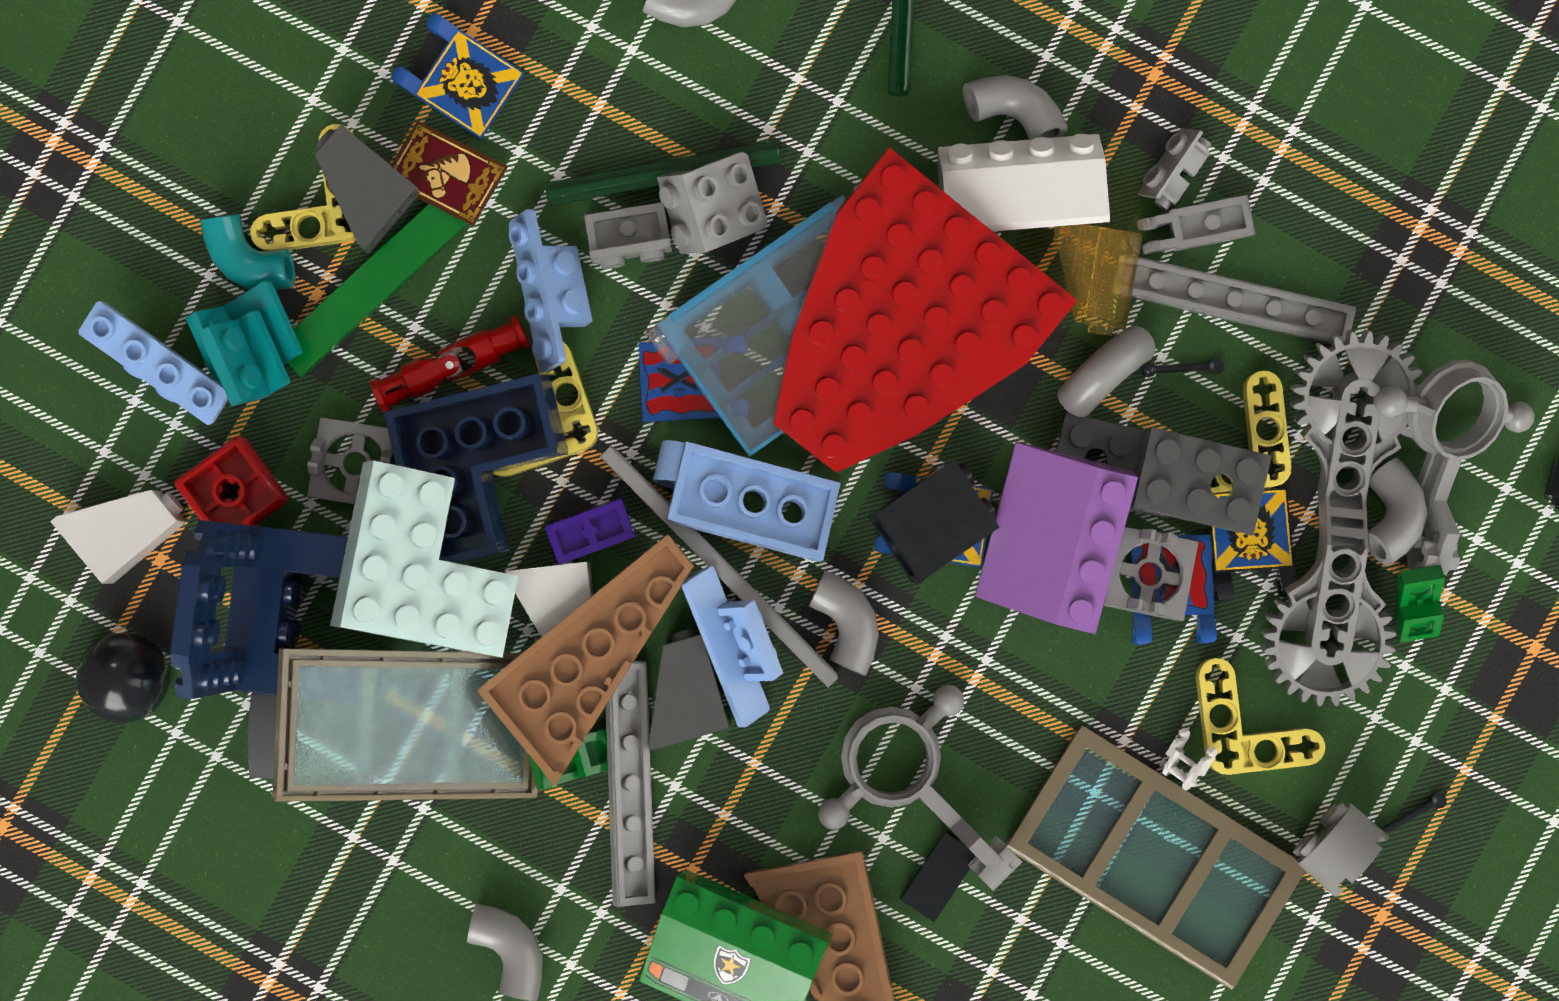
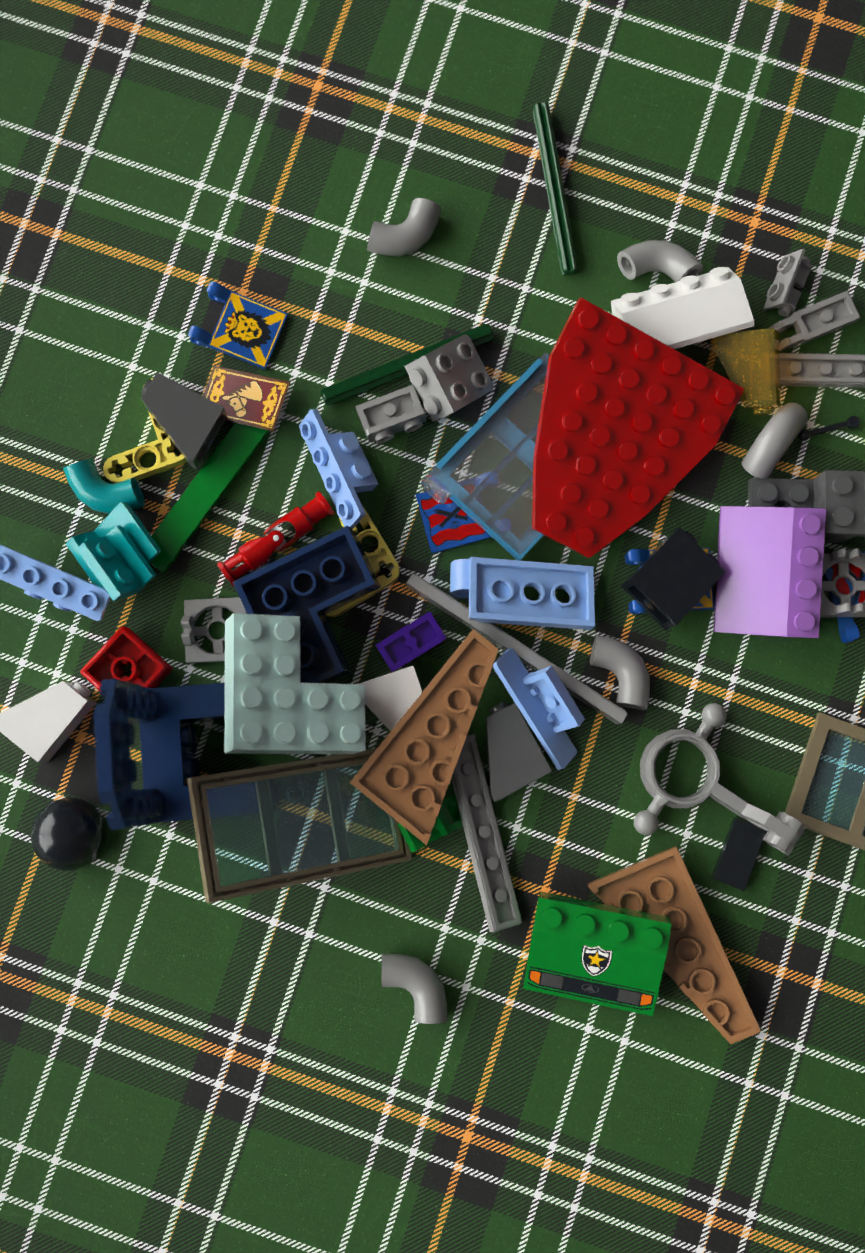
camera: 15 degrees left, 5 degrees down
dark grey slope [248,693,277,779] -> none

